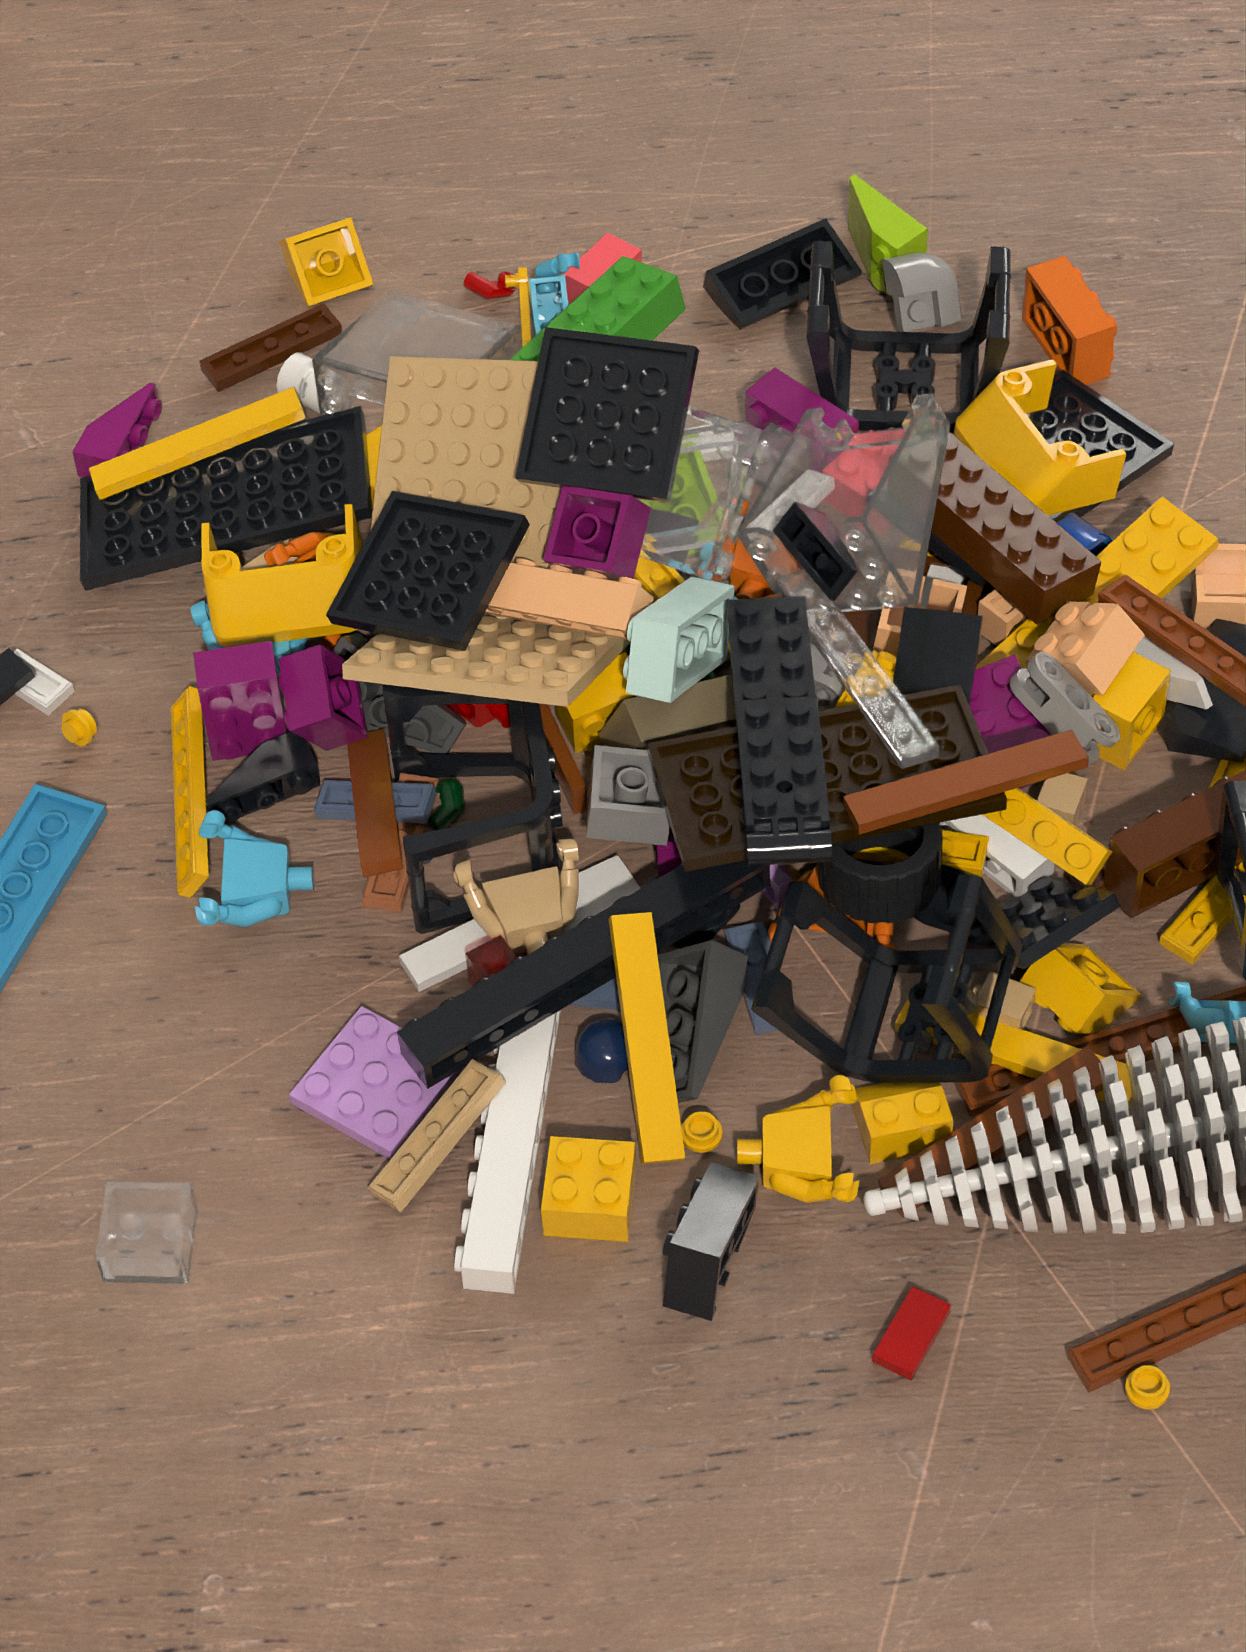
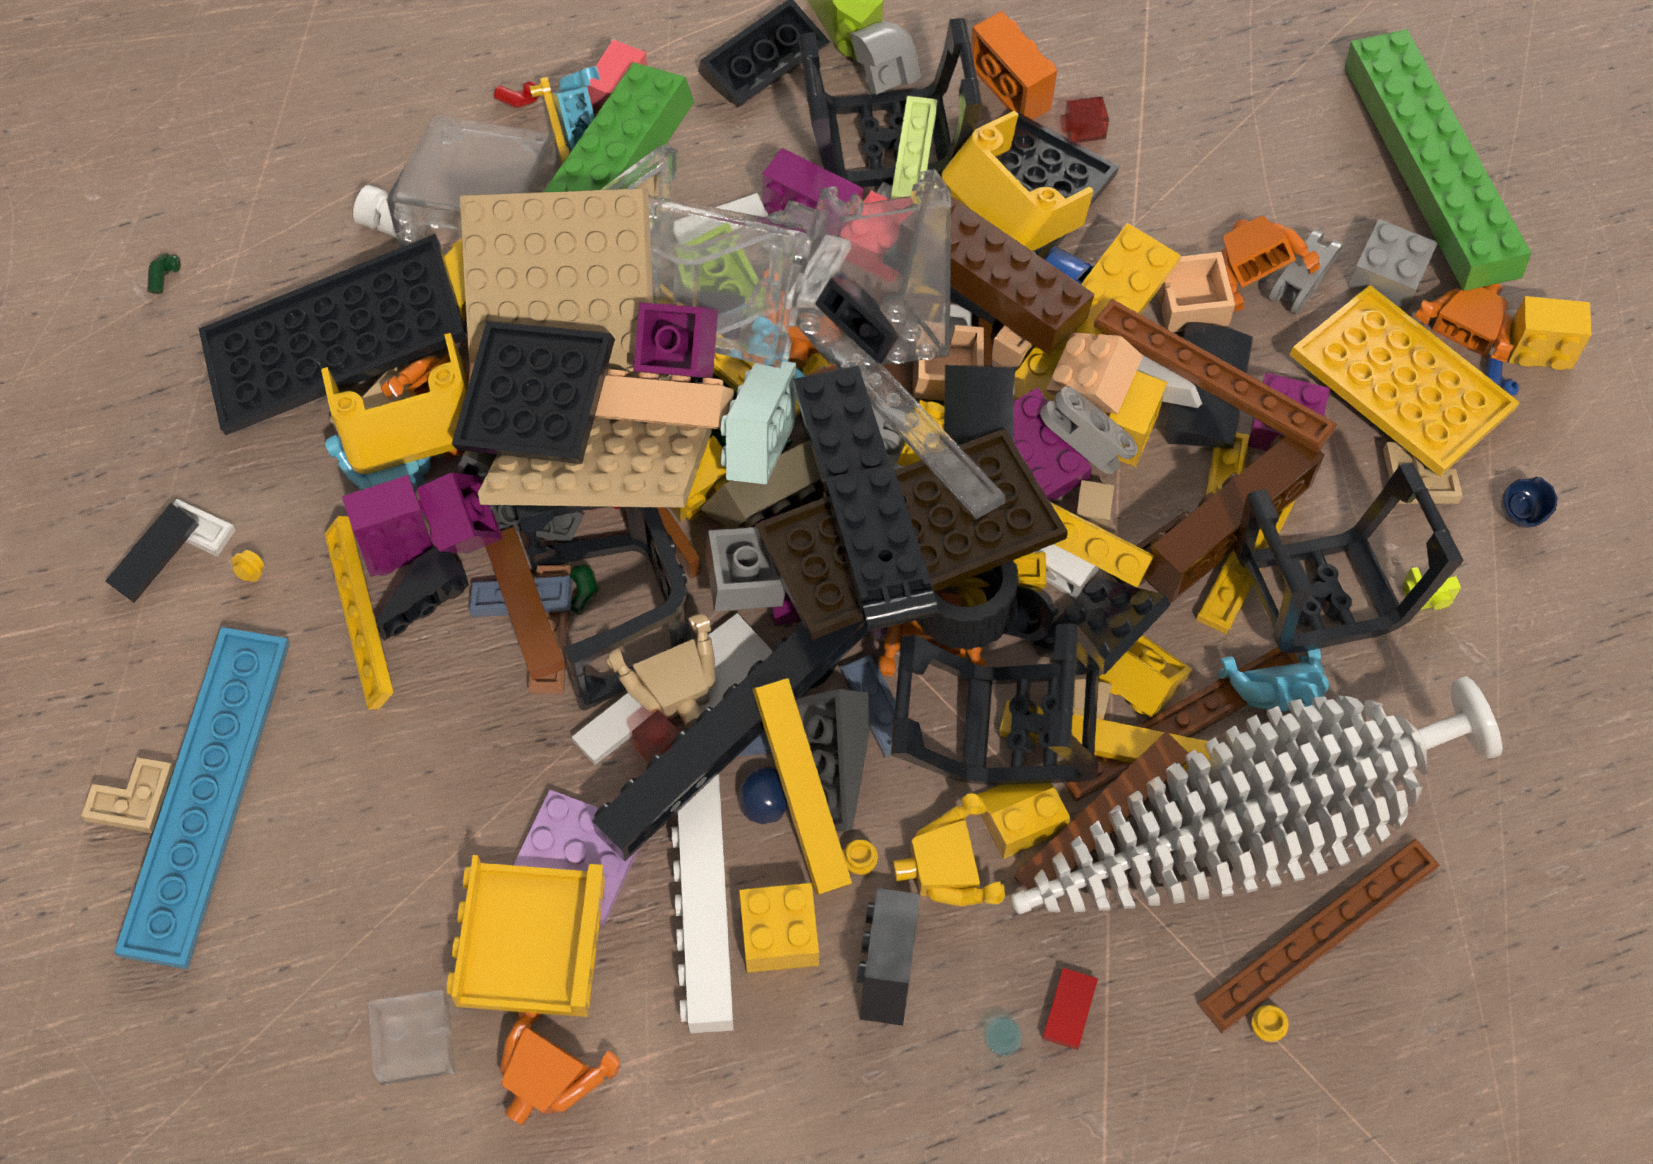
camera: 15 degrees left, 10 degrees up
magenta slope [72,383,162,477] -> none
yellow tile [89,387,306,500] -> none
medium azure torso [195,810,314,928] -> none
reddish brown plate [200,303,343,392] -> none
yellow slope [279,217,374,306] -> none
tan tile [367,1059,506,1213] -> none
black plate [515,327,699,503] -> none
dark orange tile [843,730,1089,835] -> none
none -> dark green arm [147,253,181,294]
none -> yellow panel [447,855,606,1017]
none -> orange torso [500,1012,620,1125]
none -> yellowish green plate [891,96,938,207]
none -> clear light blue plate [985,1018,1022,1056]
none -> clear red brick [1061,96,1109,143]

